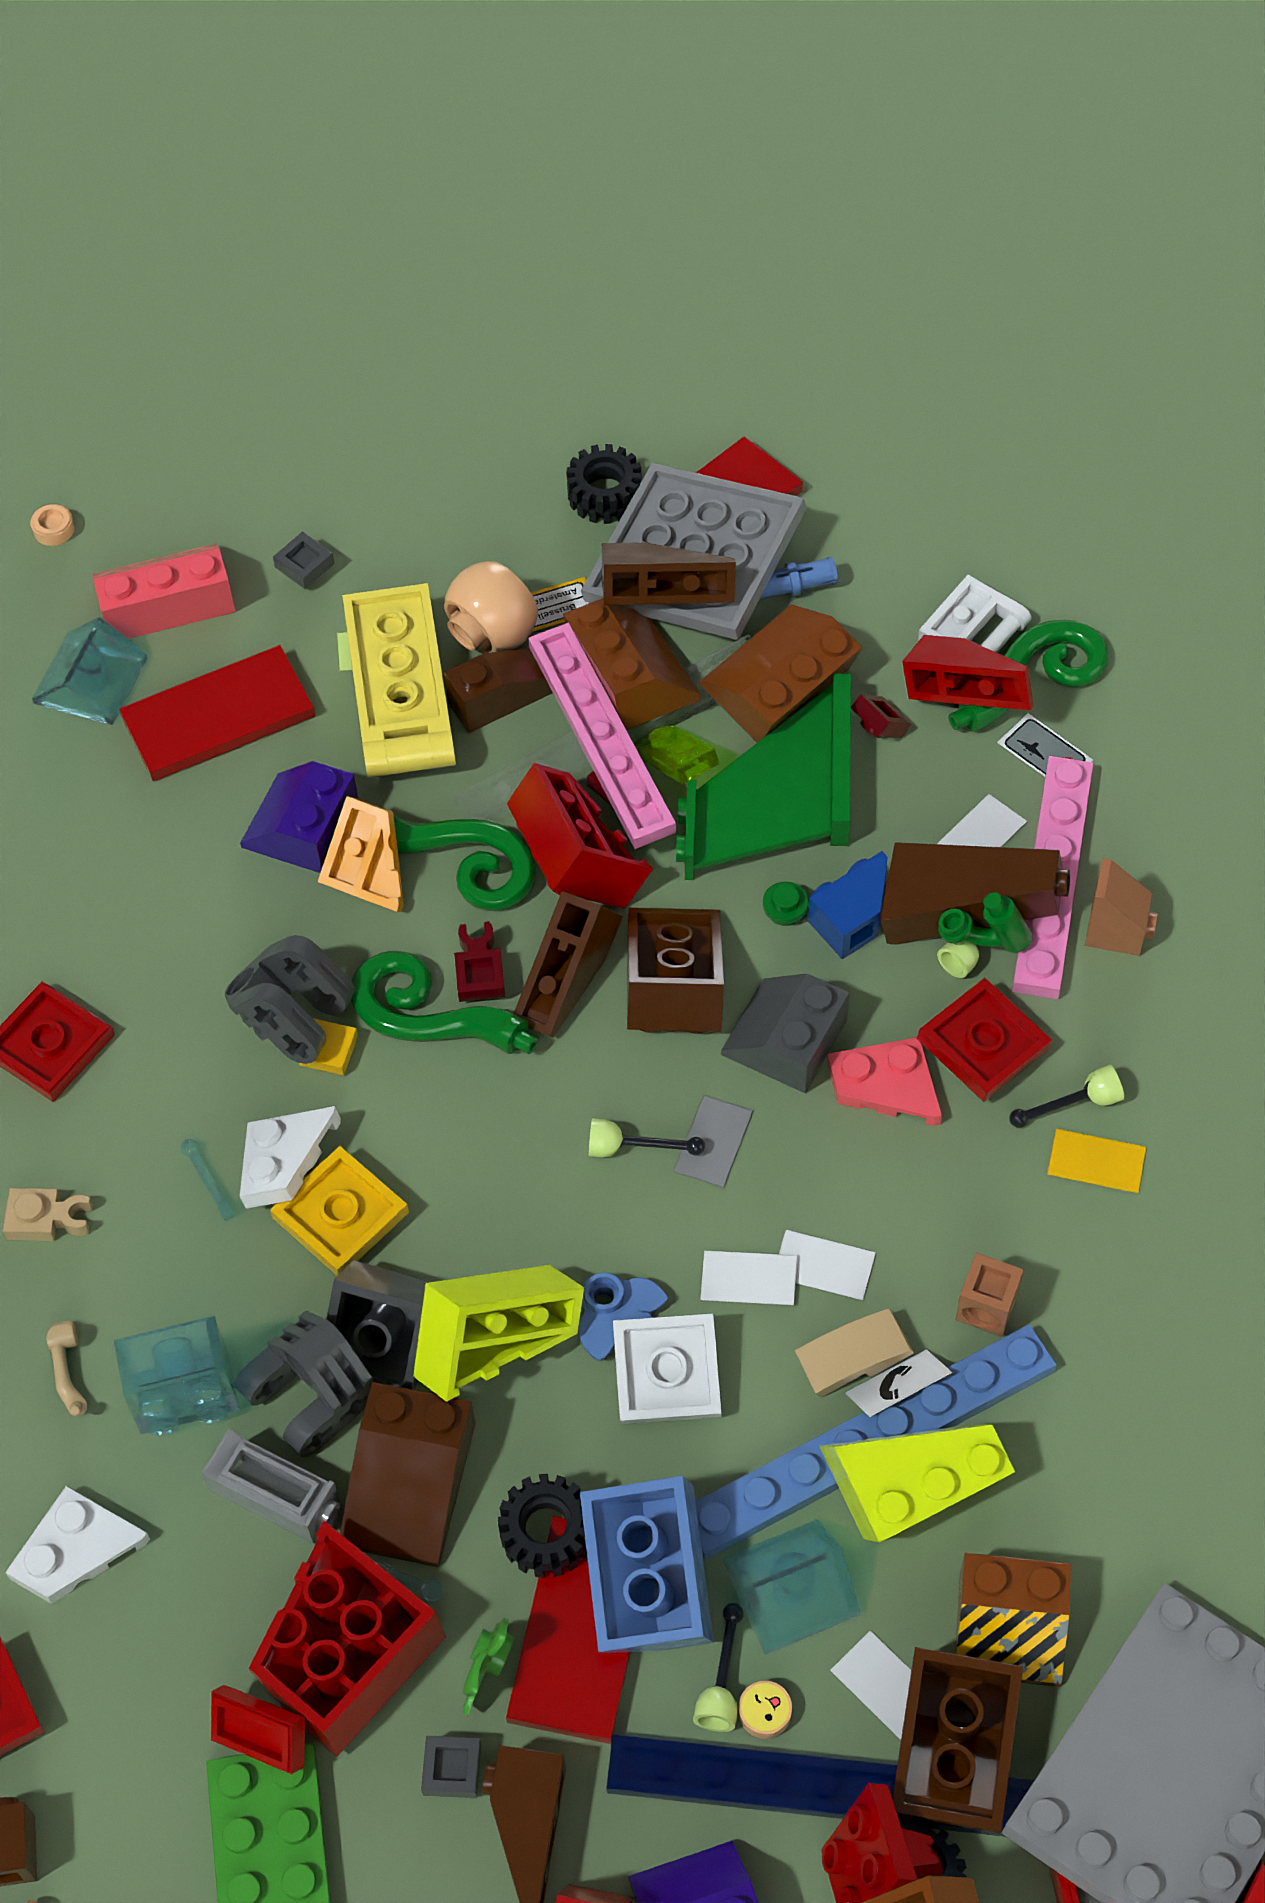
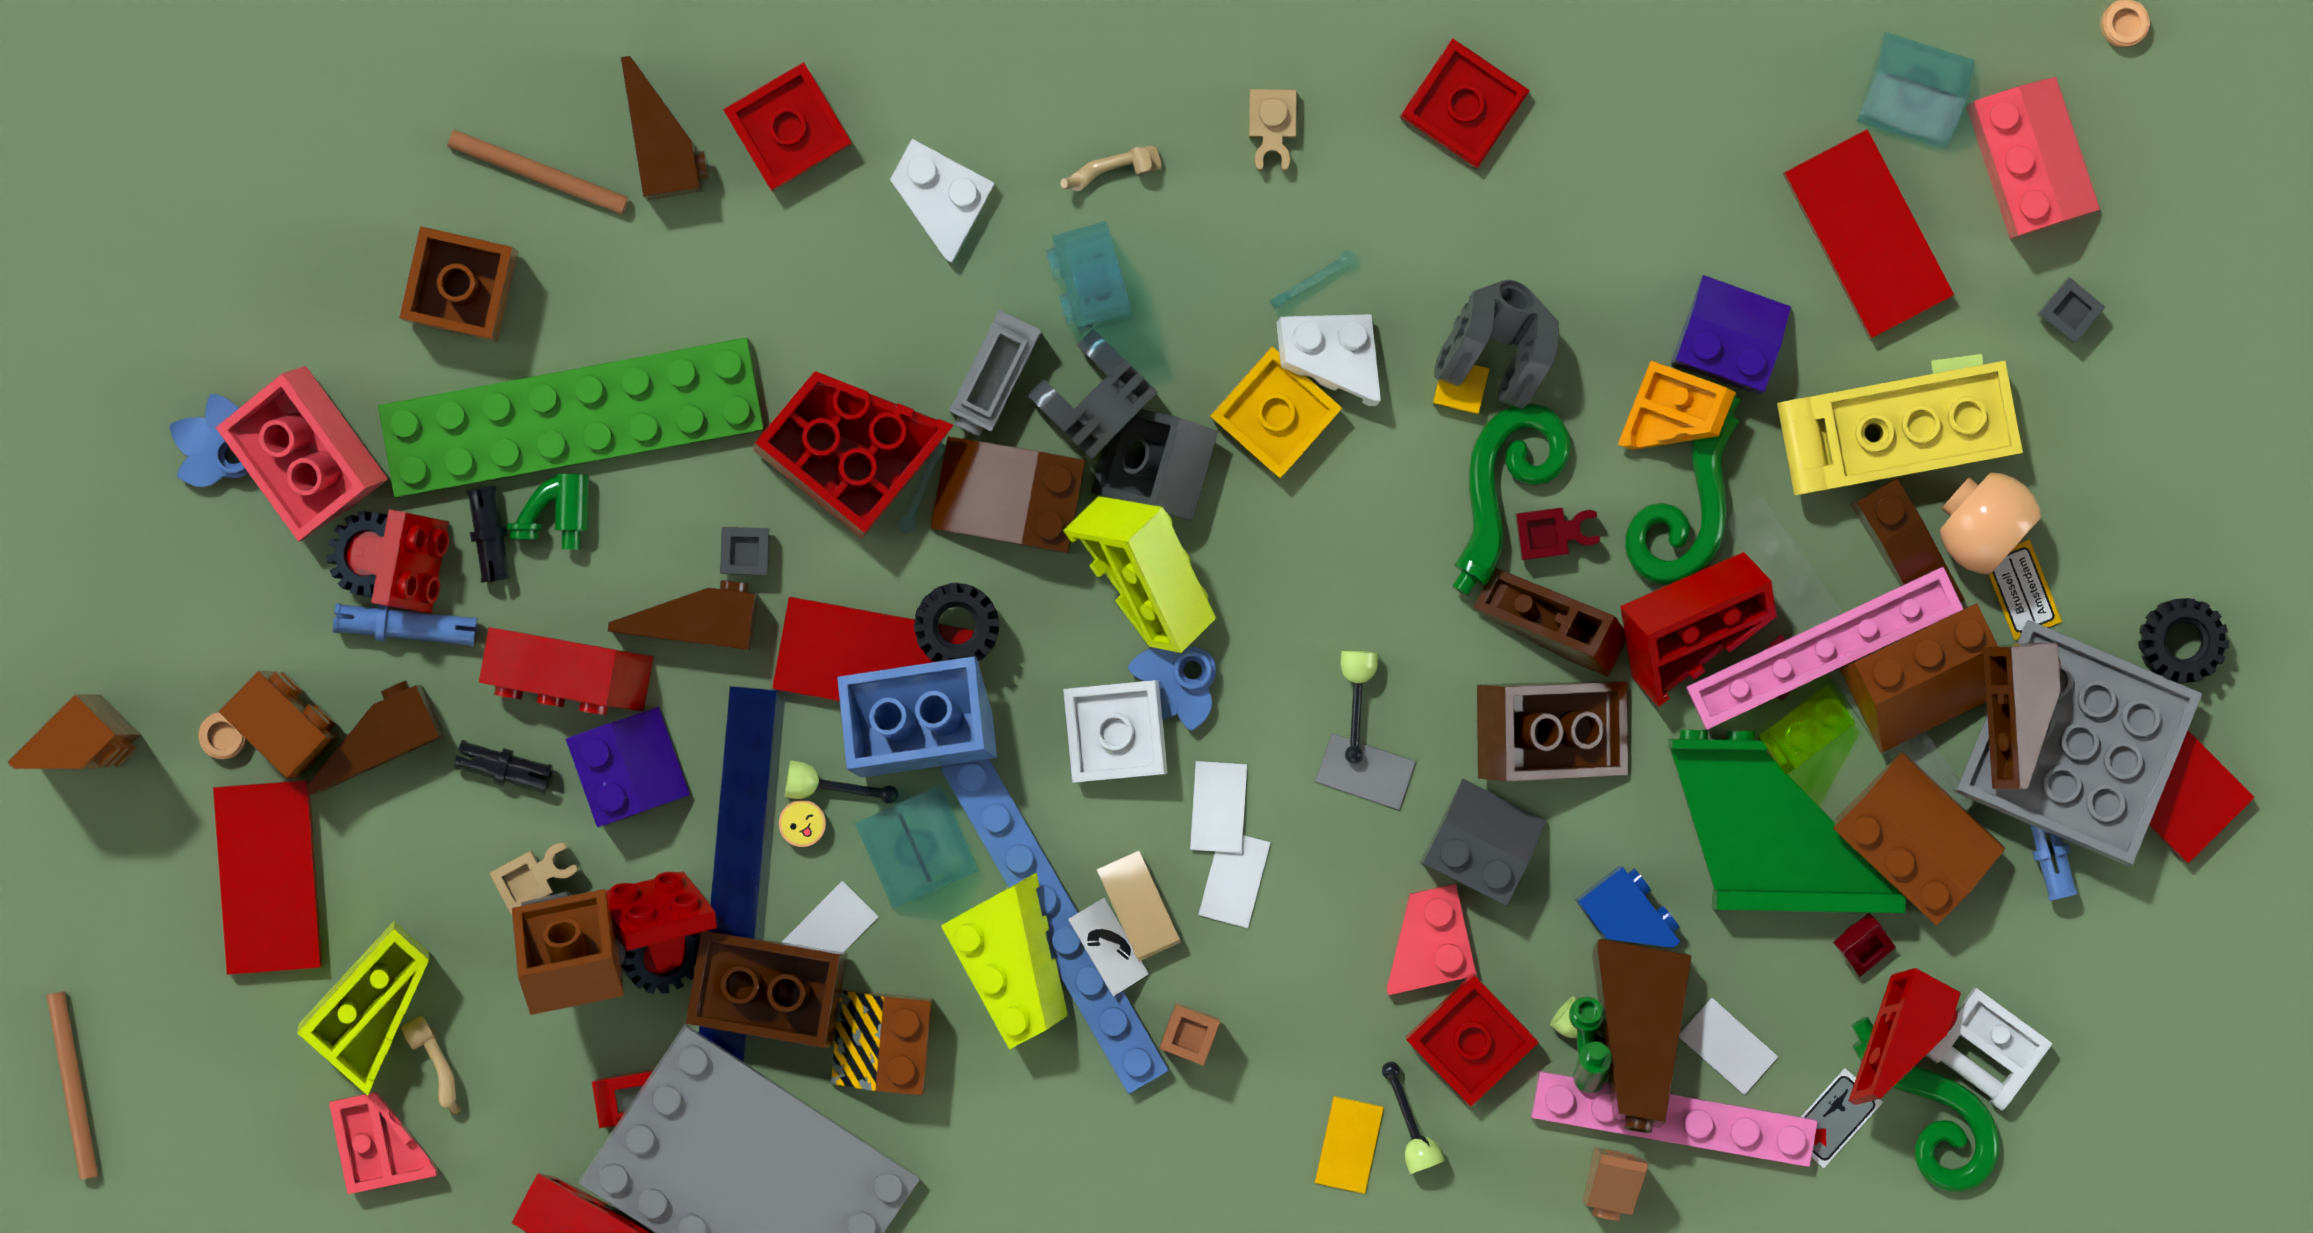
camera: 85 degrees right, 30 degrees up
red tile [211,1685,305,1775] -> none
bright green plate [463,1617,514,1716] -> none
green plate [763,881,809,926] -> none

